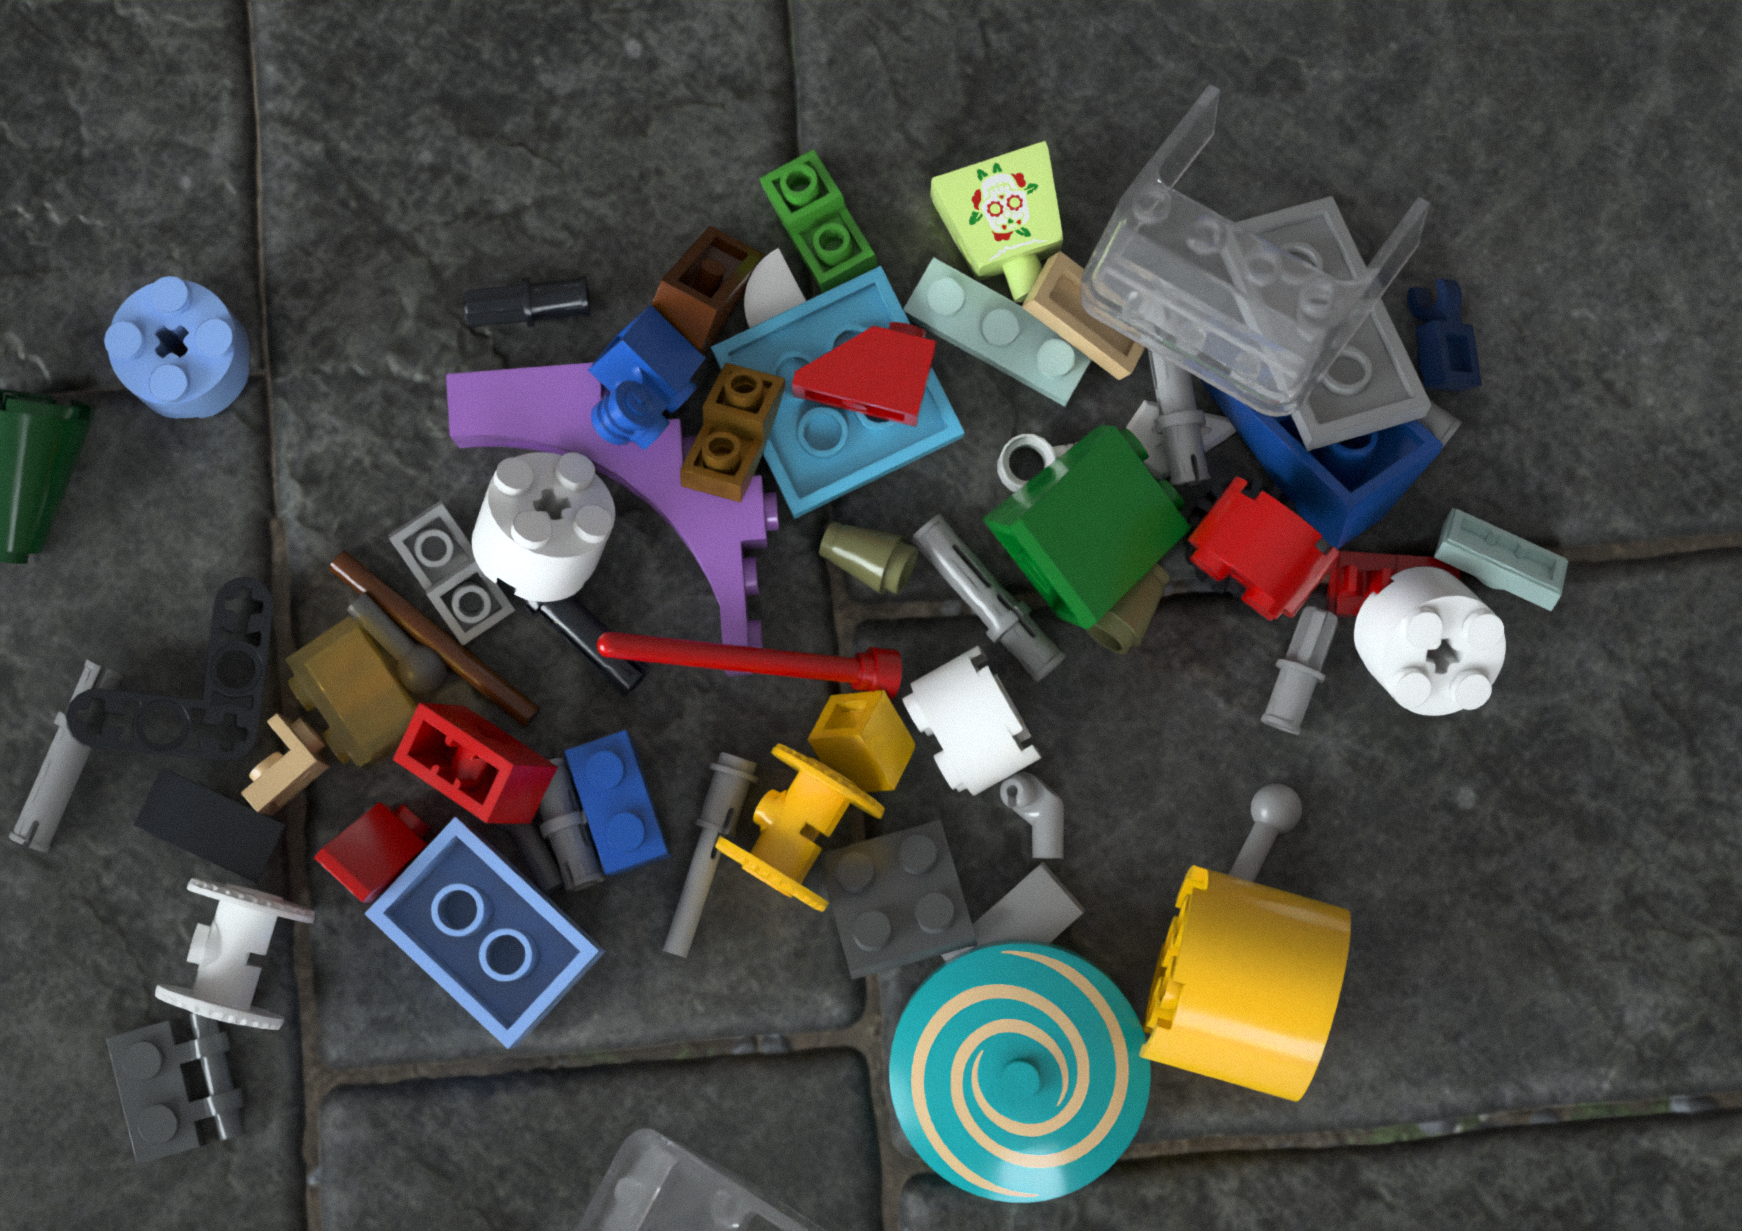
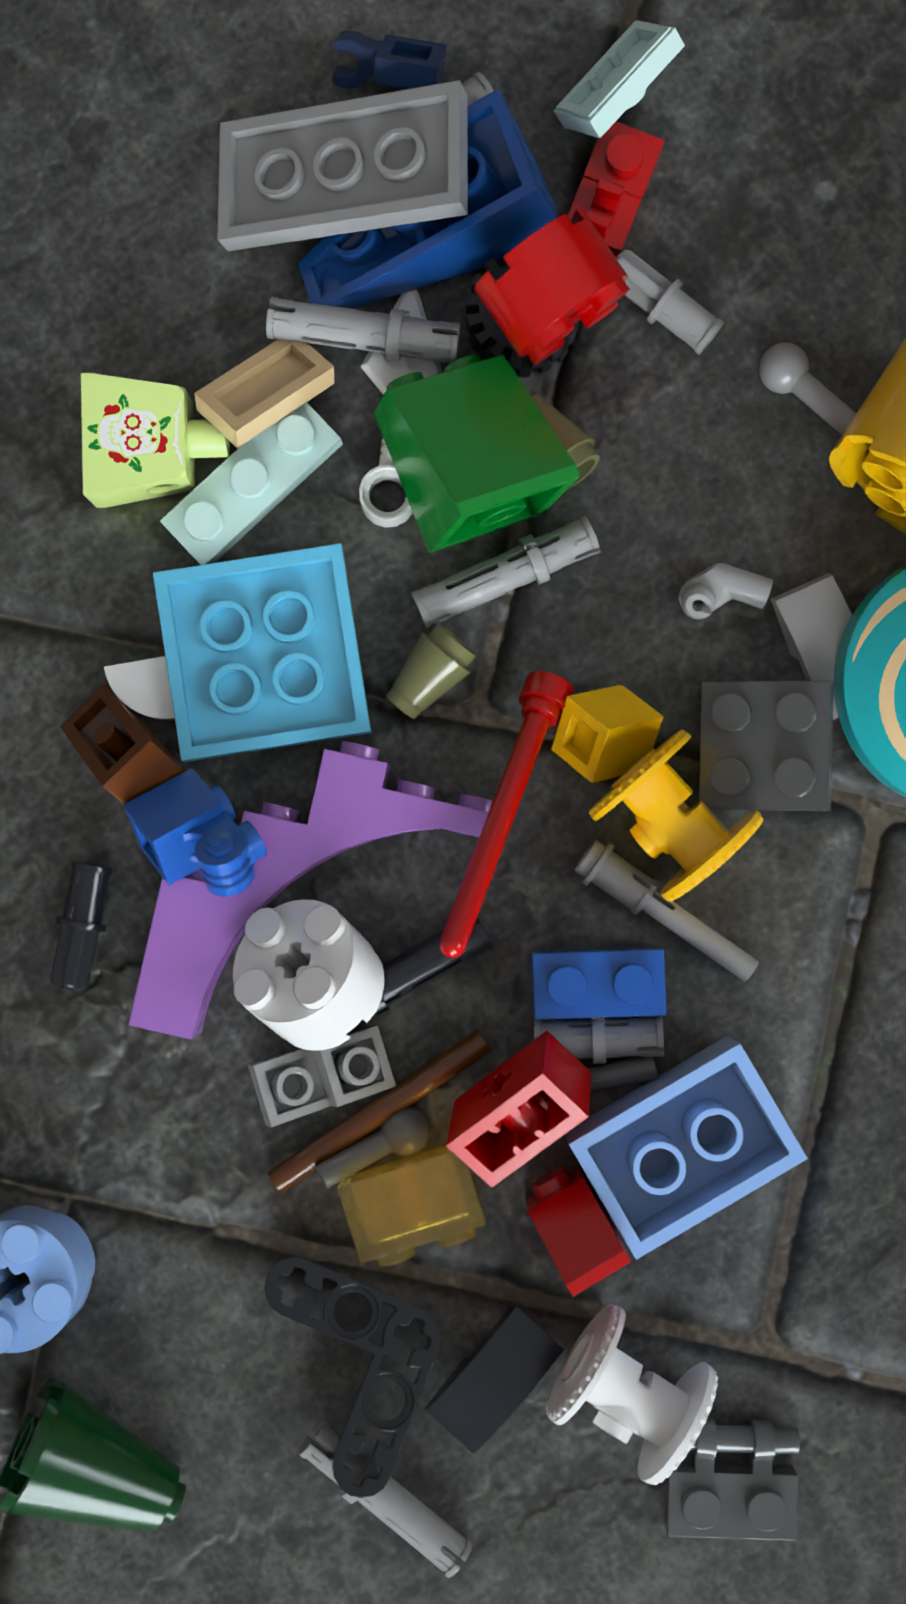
camera: 65 degrees left, 5 degrees up
tan bracket [241,713,330,817] -> none
pearl gold slope [680,362,785,503] -> none
bright green slope [759,149,878,293] -> none
red slope [792,322,936,427] -> none
white brick [902,645,1042,796] -> none
clear windscreen [1080,84,1430,417] -> none
white brick [1354,567,1506,716] -> none

